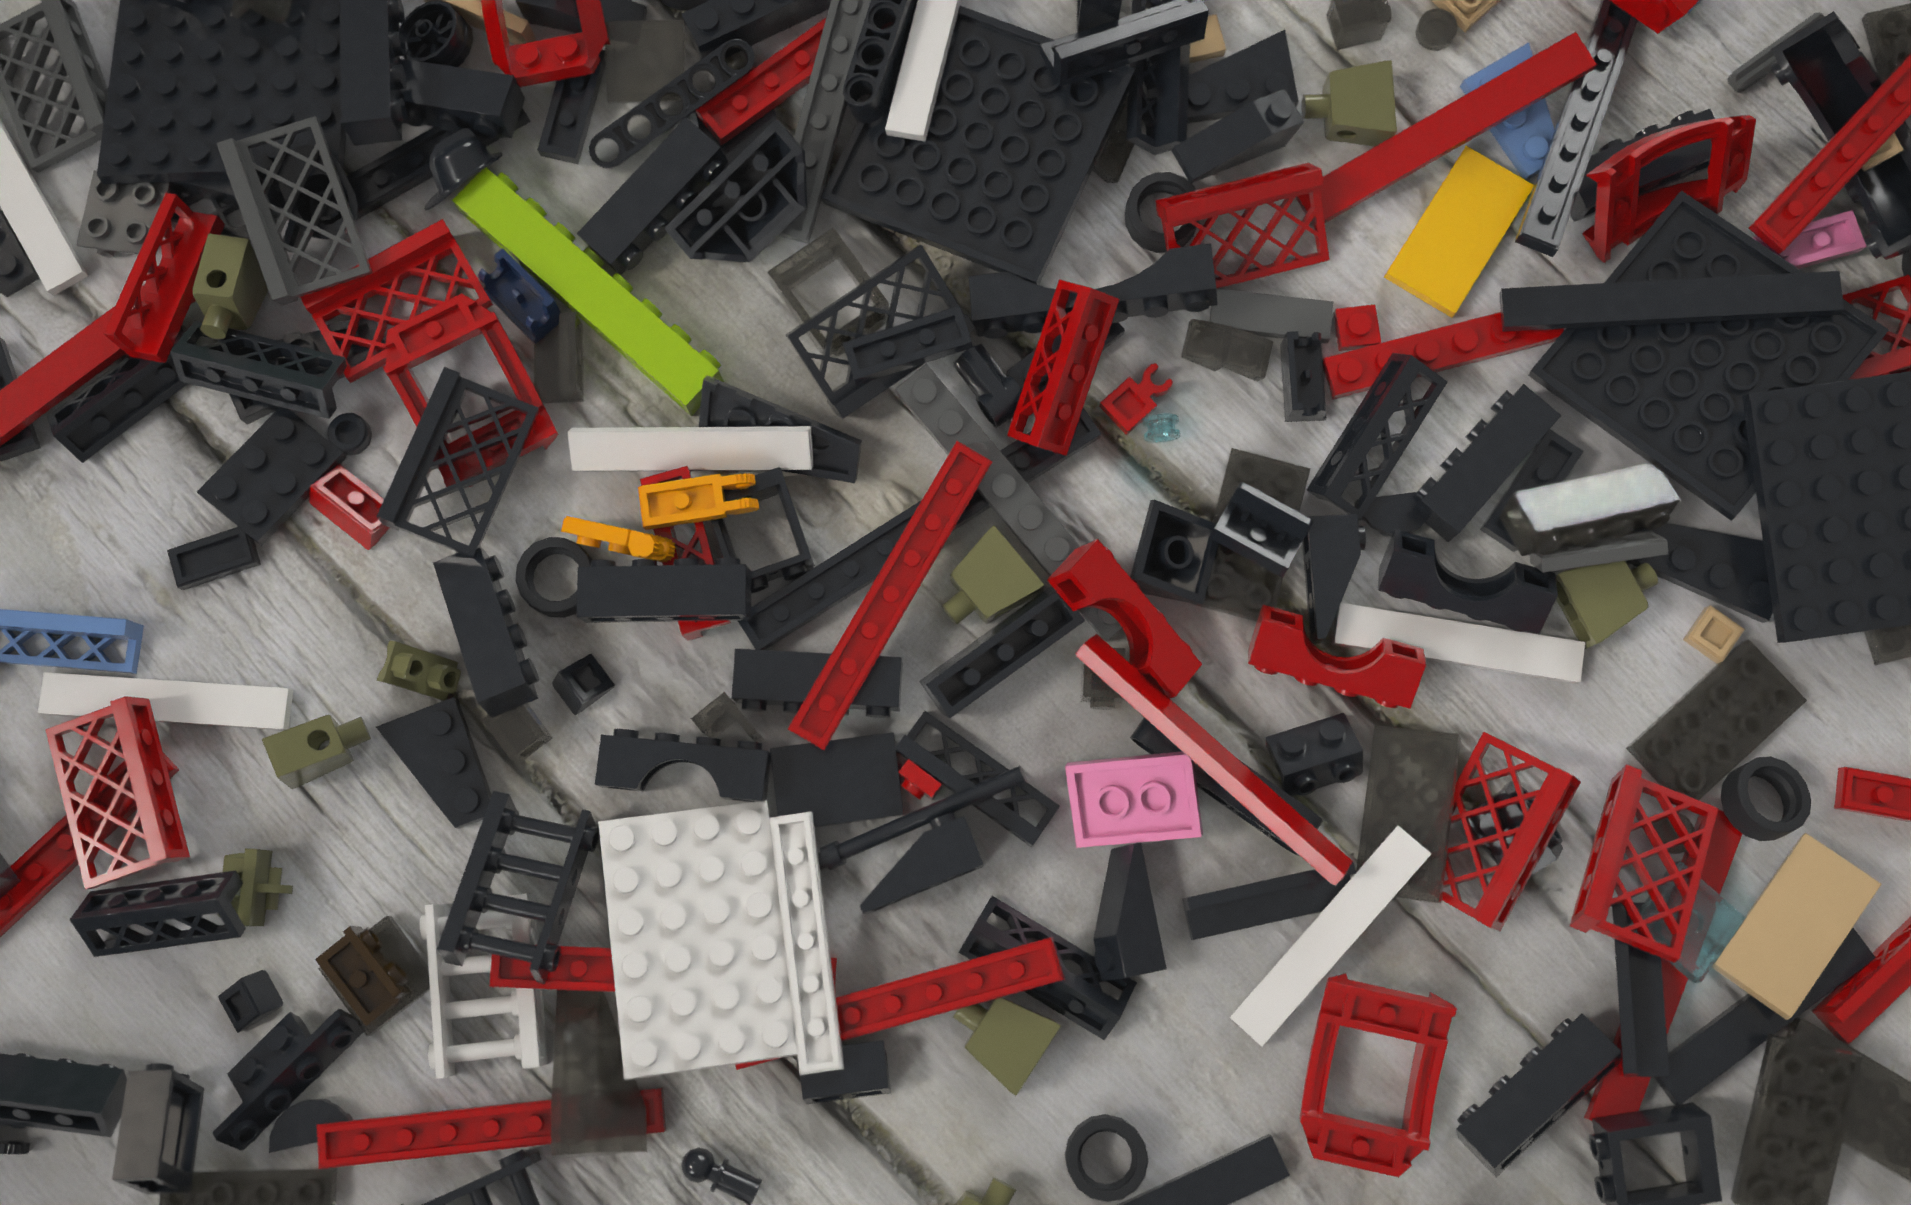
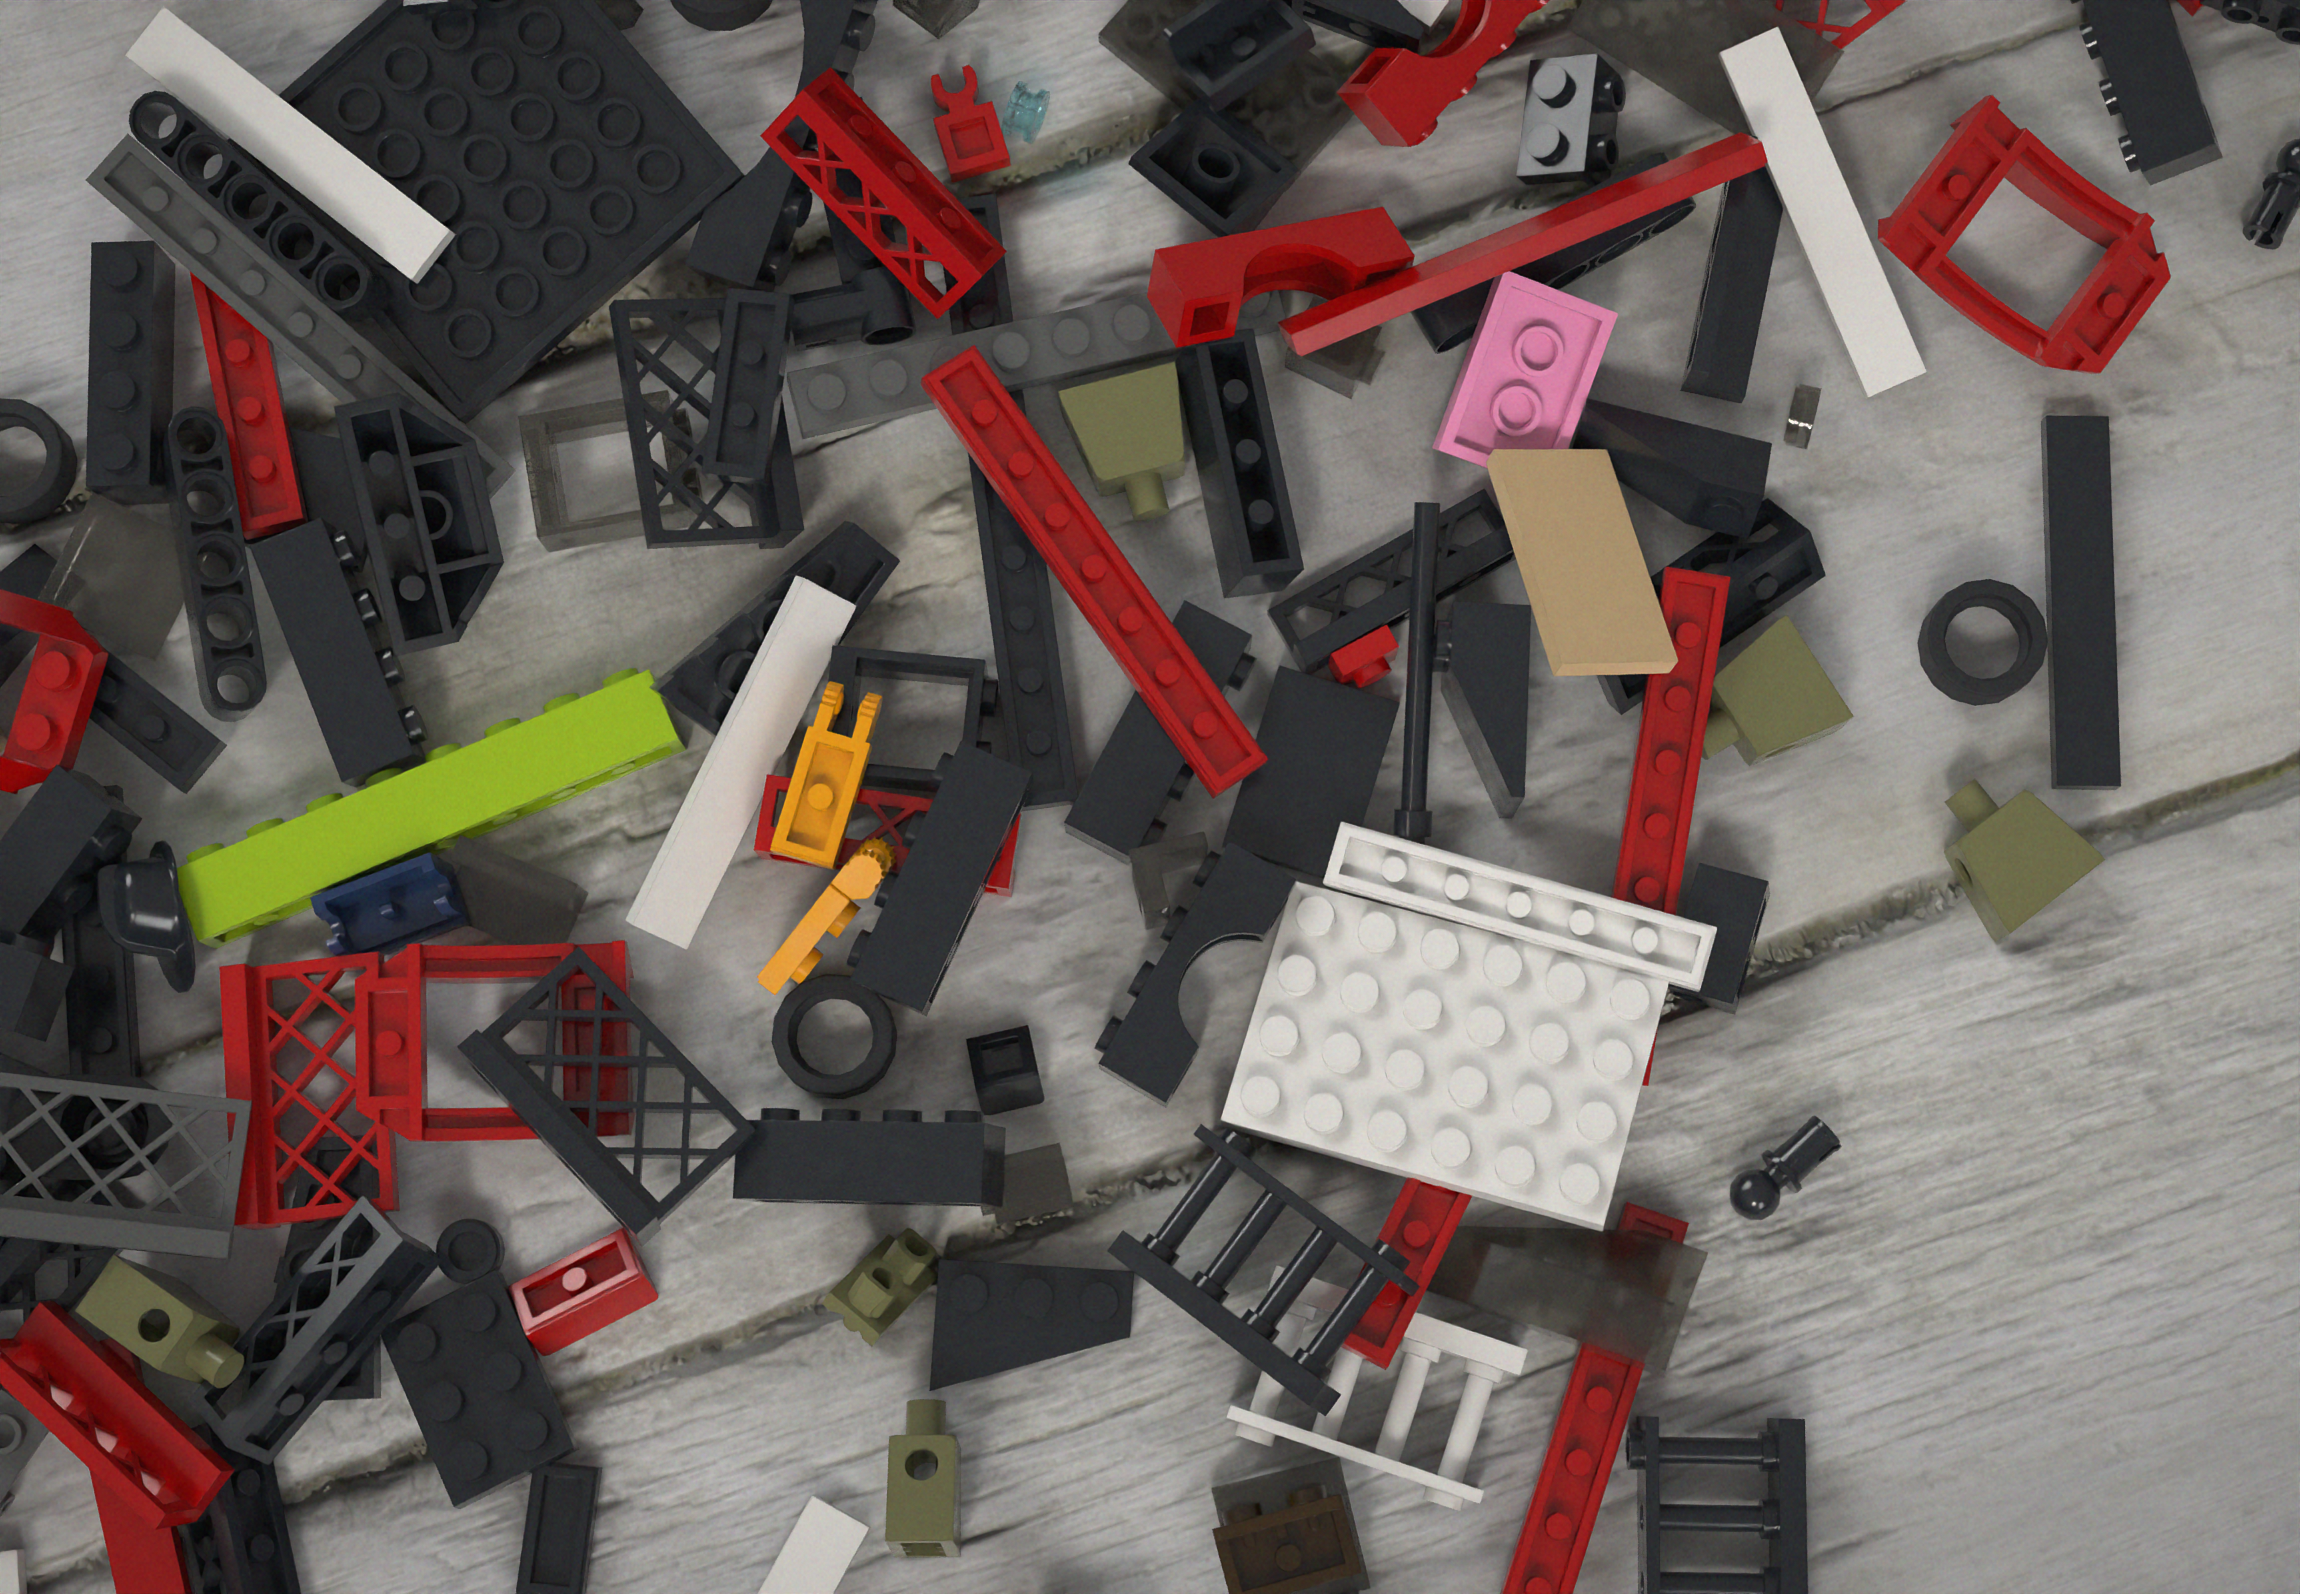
camera: 65 degrees left, 0 degrees up
none -> tan tile [1486,449,1678,676]
none -> clear smoke tile [1783,384,1822,450]

